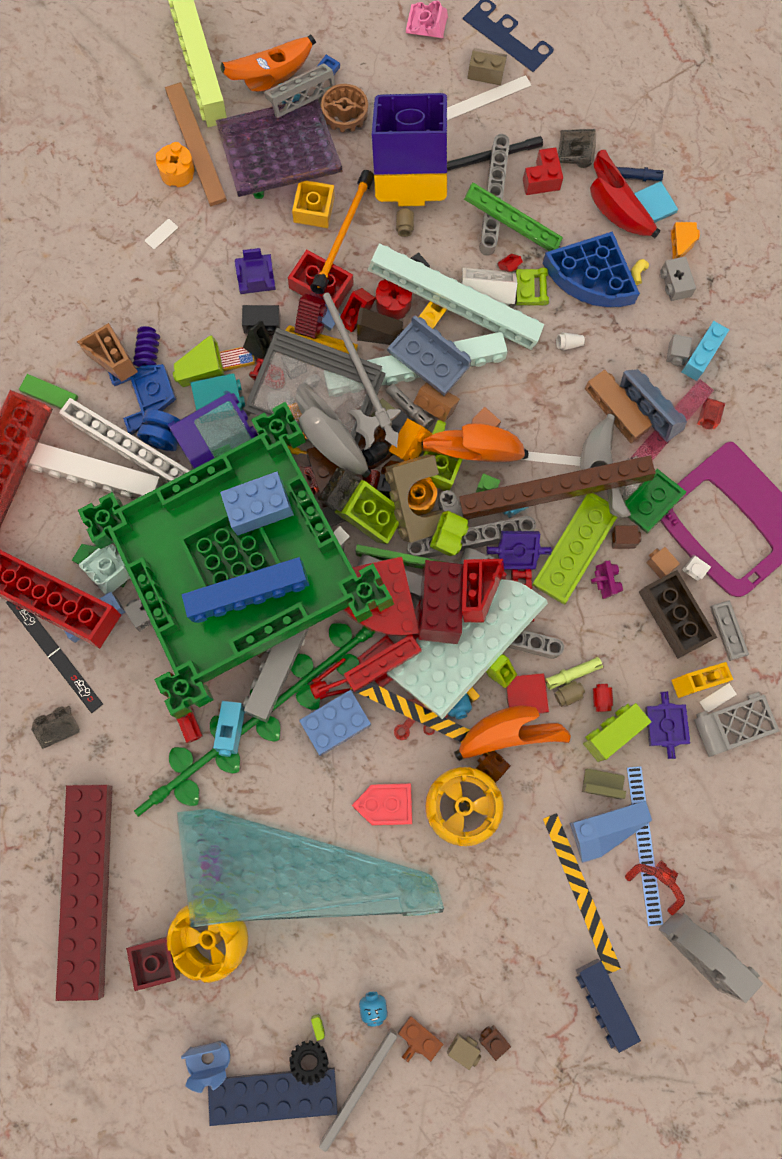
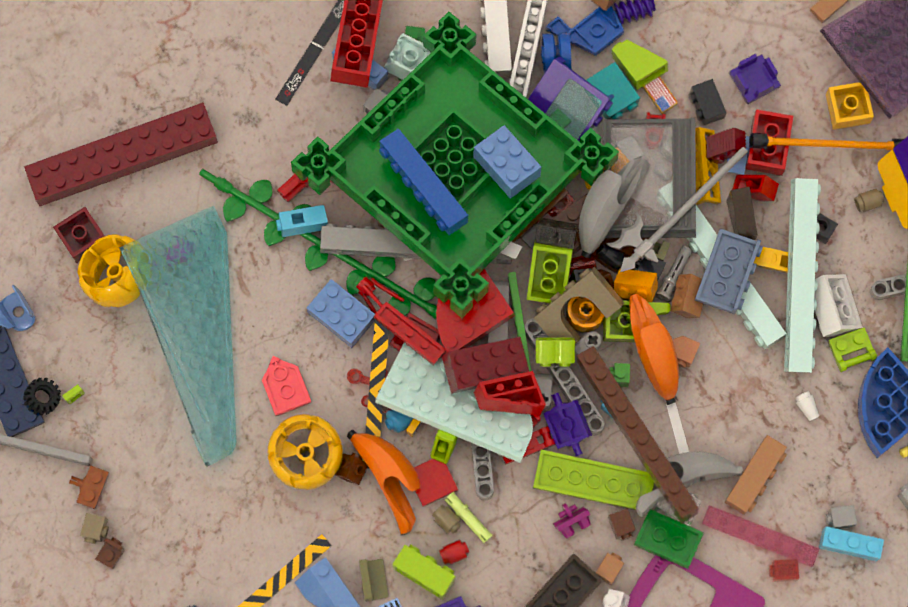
camera: 75 degrees right, 0 degrees up
clear smoke bracket [31,706,80,749] -> none
pearl dark grey slope [243,321,276,360] -> none
dark azure head [359,992,388,1027] -> none
red brick [376,279,412,320] -> none
red plate [497,254,523,272] -> none
sand blue slope [620,369,687,442] -> none

